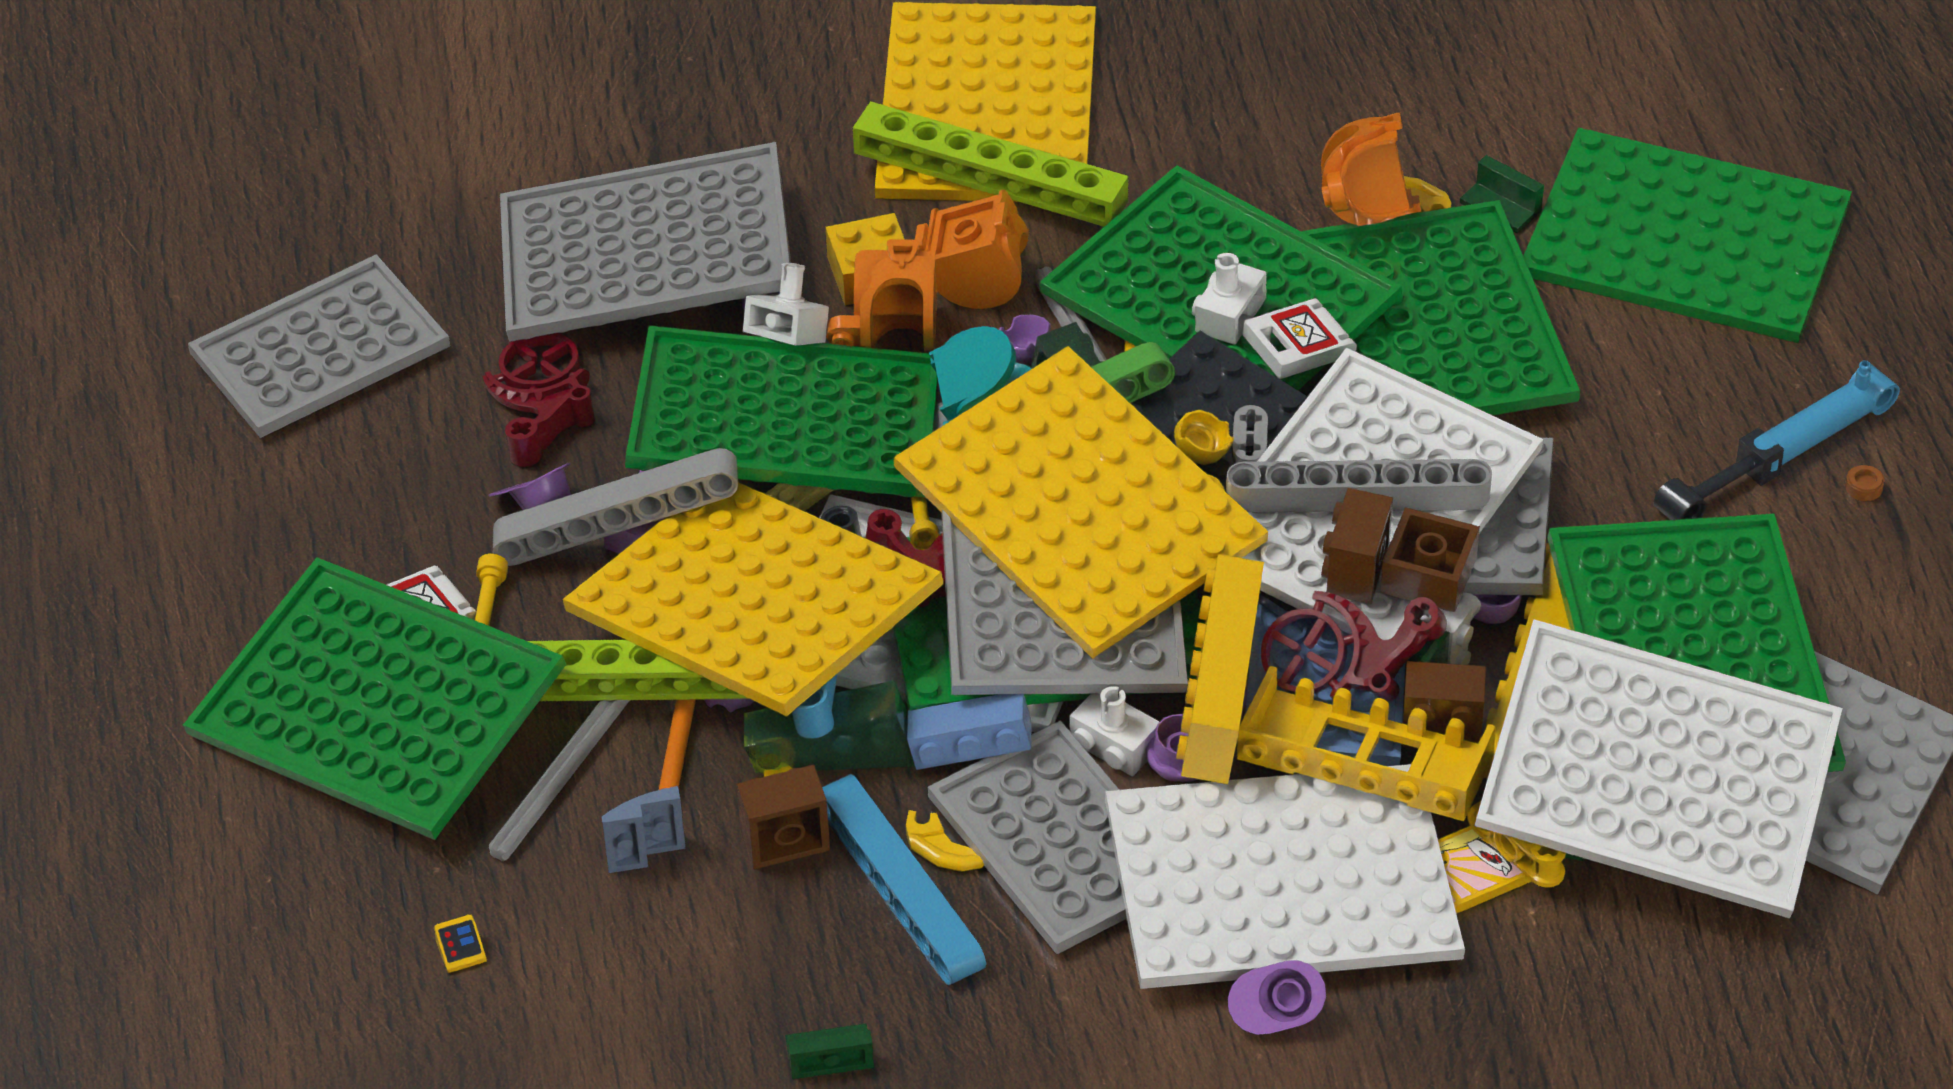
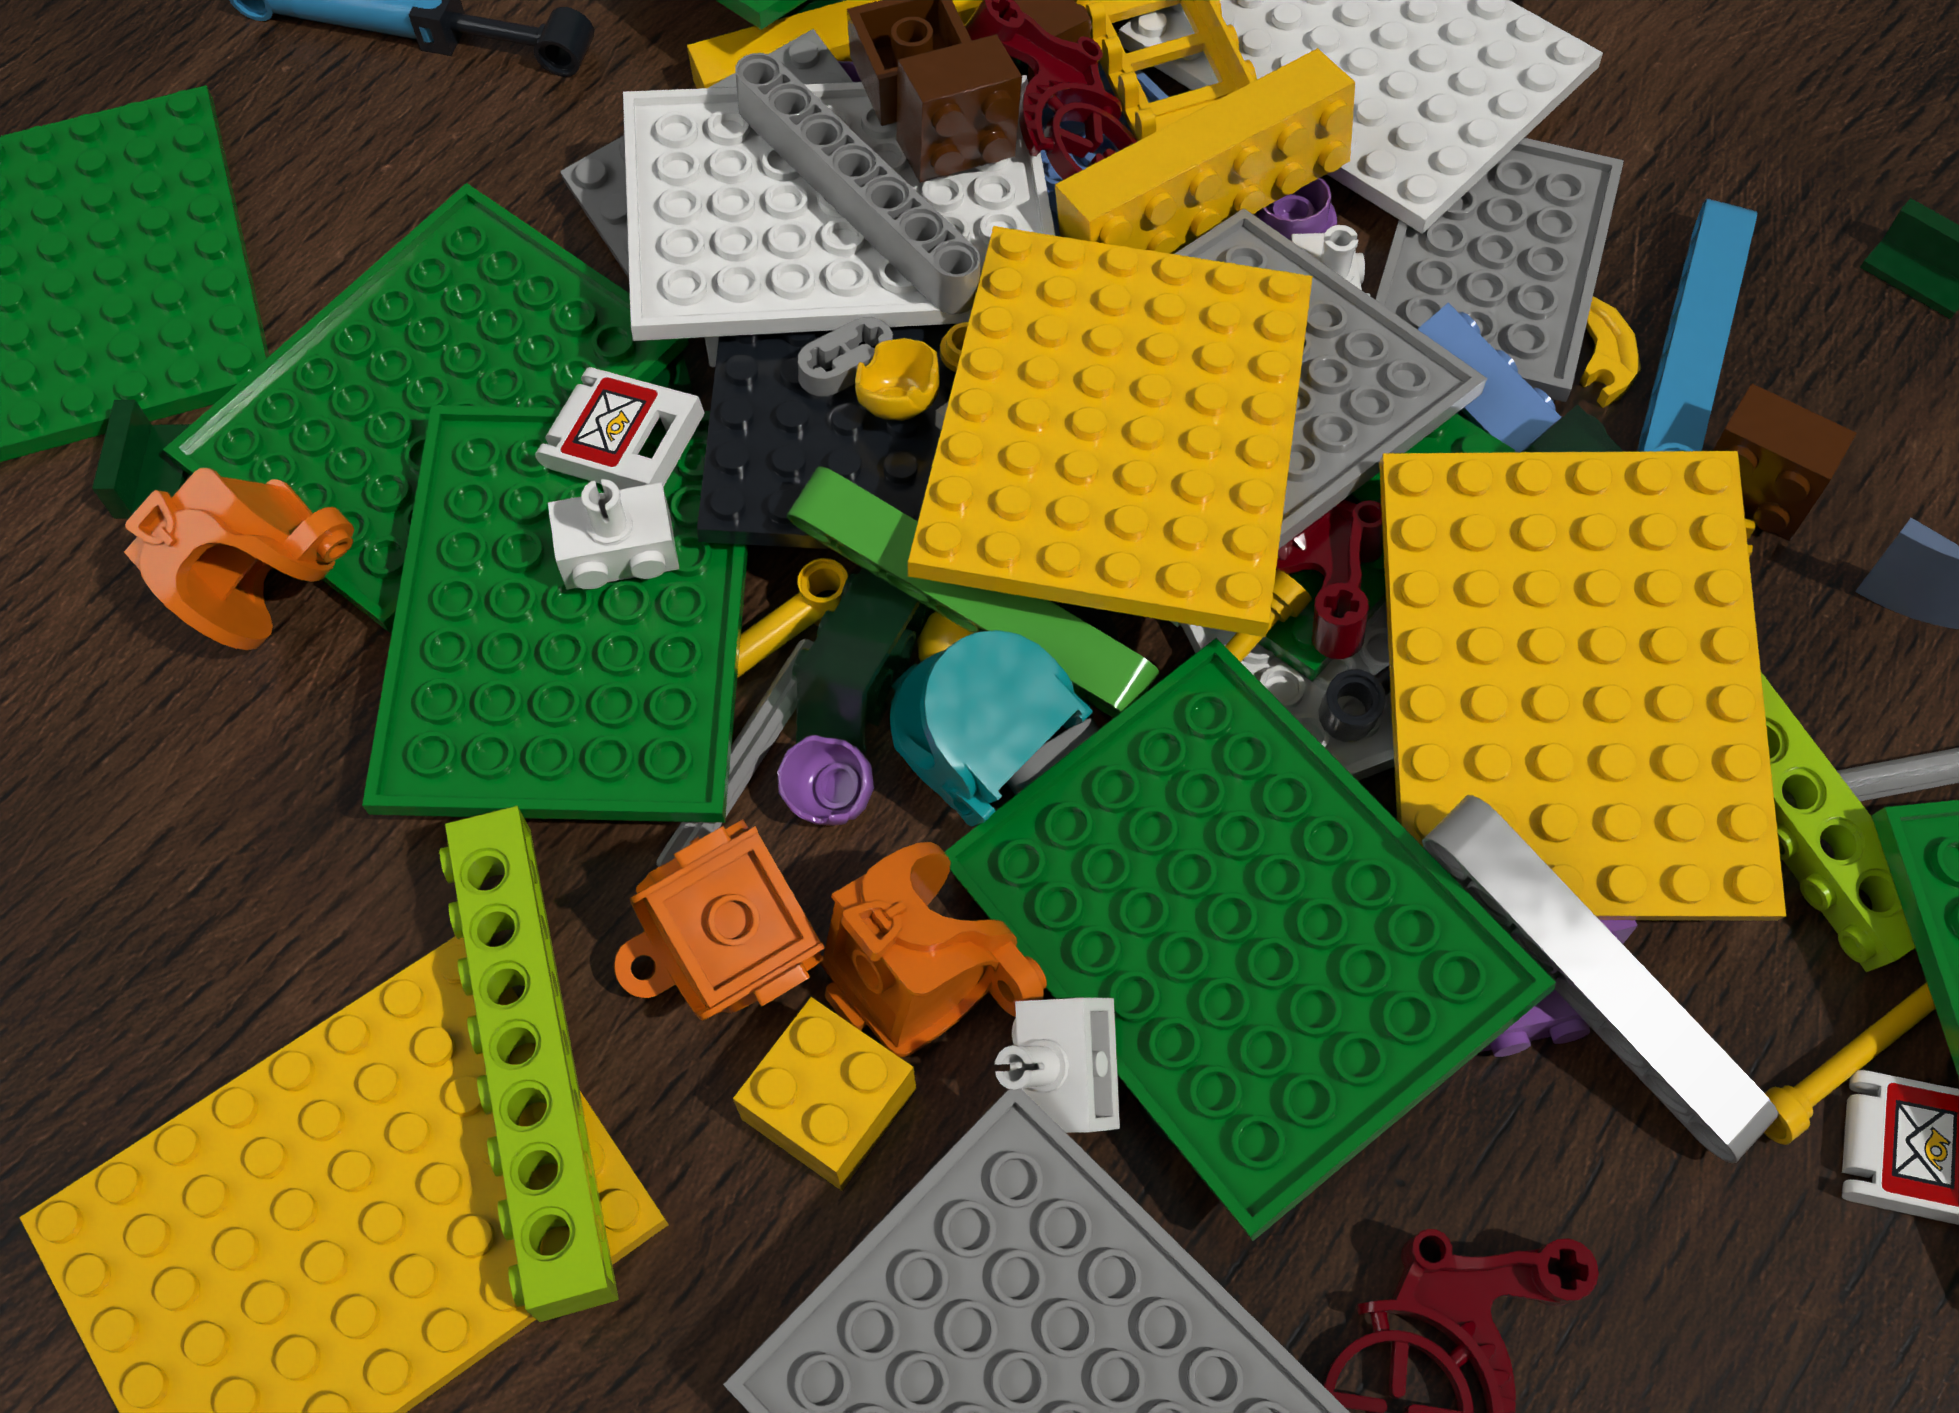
camera: 130 degrees left, 15 degrees up
medium lavender piece [489,463,571,510] -> none
orange piece [658,699,696,790] -> none

